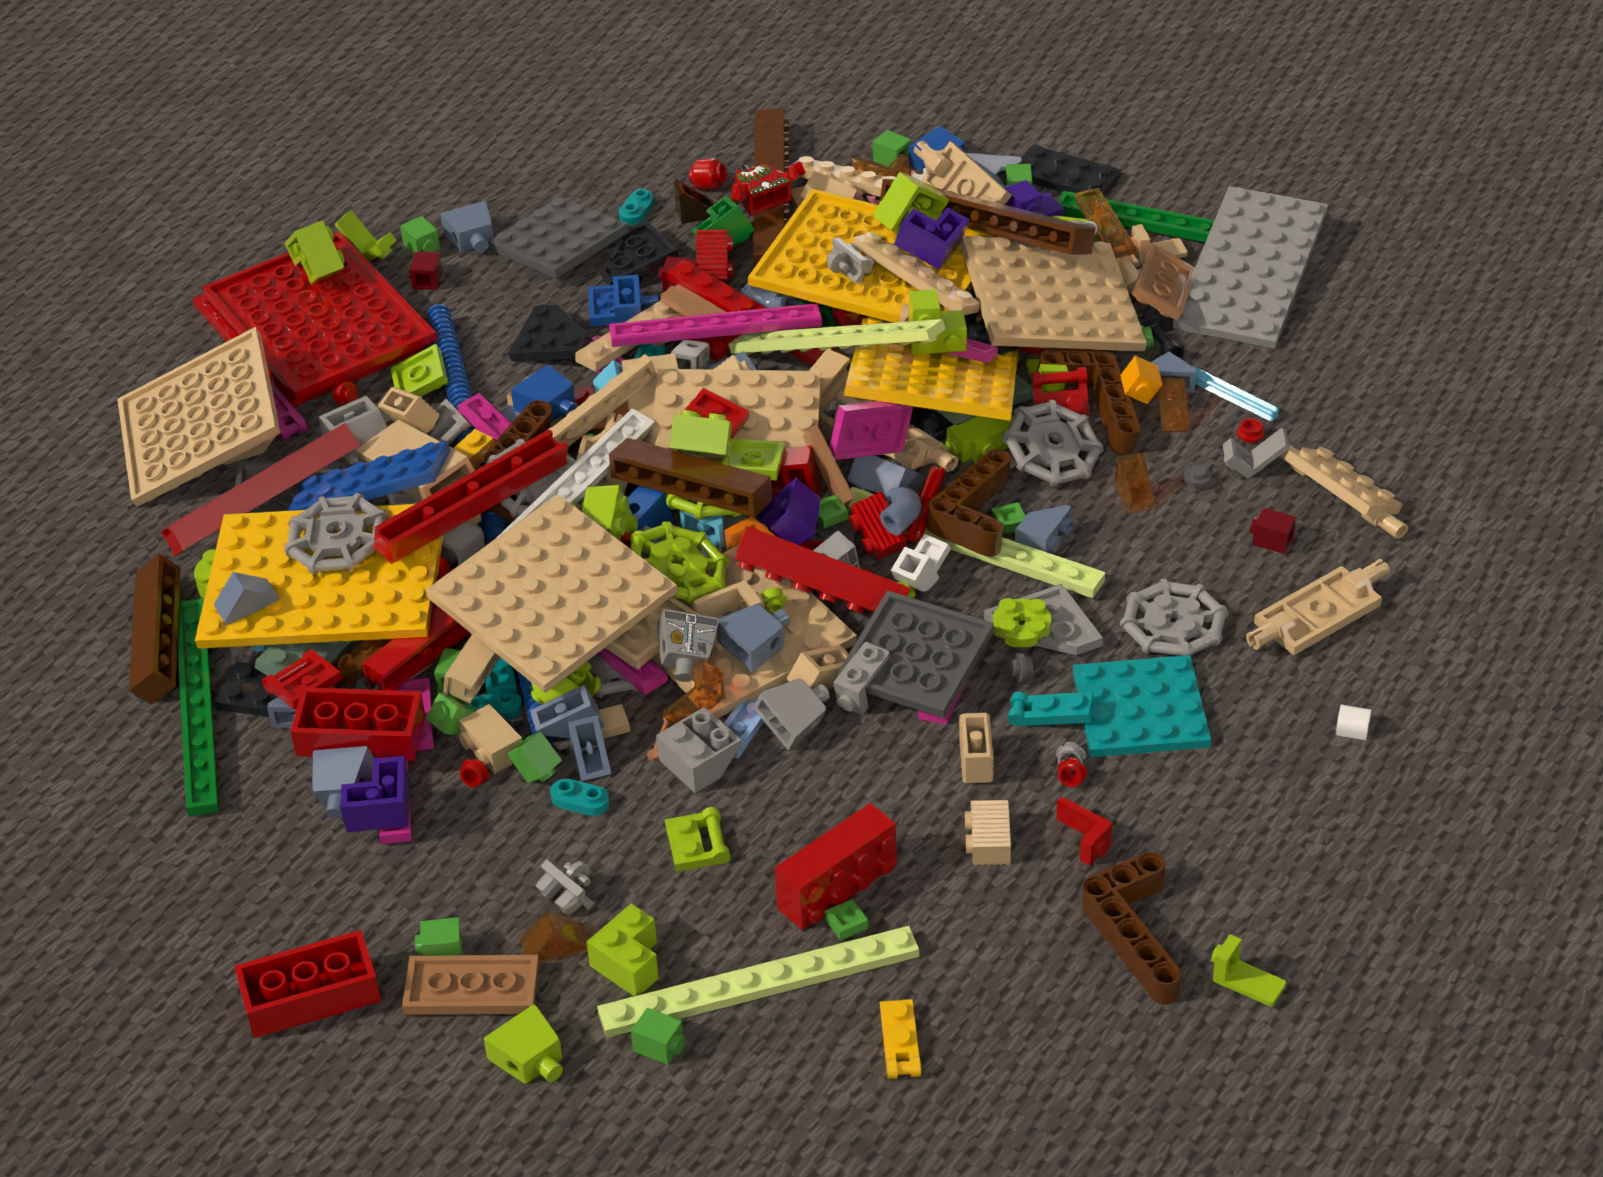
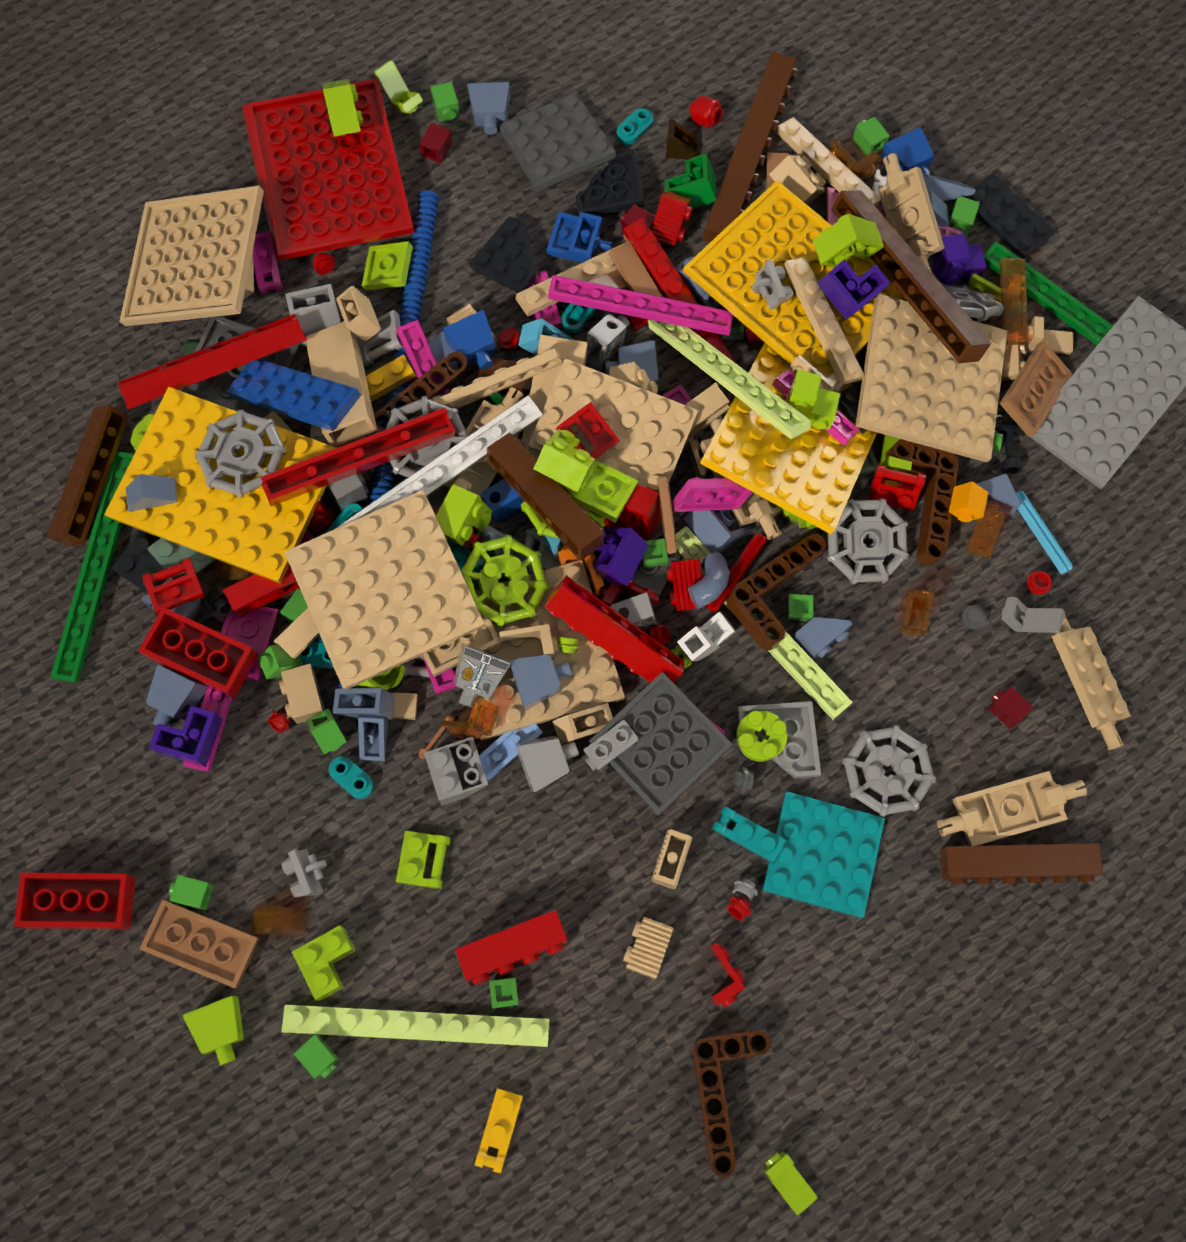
camera: 15 degrees right, 30 degrees up
red torso [731,161,806,216] -> none
white brick [1336,704,1372,740] -> none
none -> reddish brown brick [940,843,1103,885]

